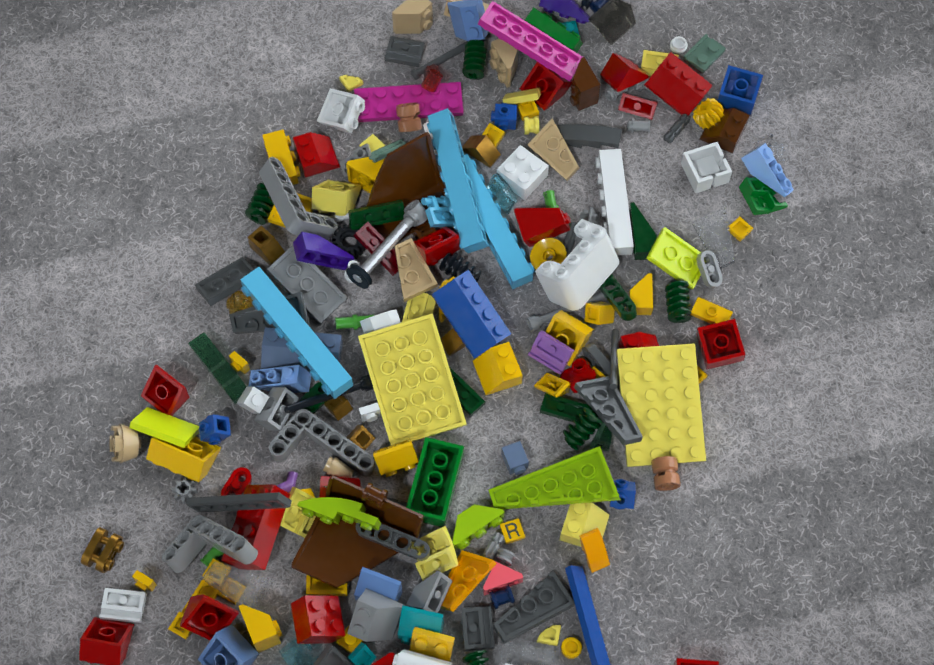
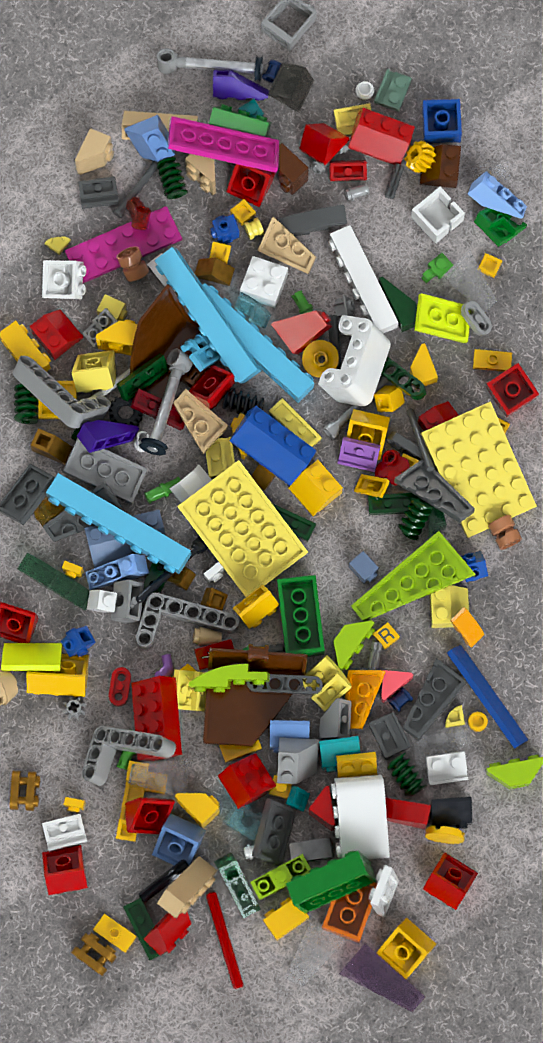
camera: 20 degrees left, 10 degrees up
dark grey tile [186,492,292,513] -> none
sand green axle [369,139,406,163] -> none
light grey bush [495,548,516,566] -> none
light yellow tile [502,88,541,104] -> none
dark green piece [665,281,691,323] -> none
none -> light yellow tile [269,398,322,447]
none -> bright green plate [421,253,454,283]

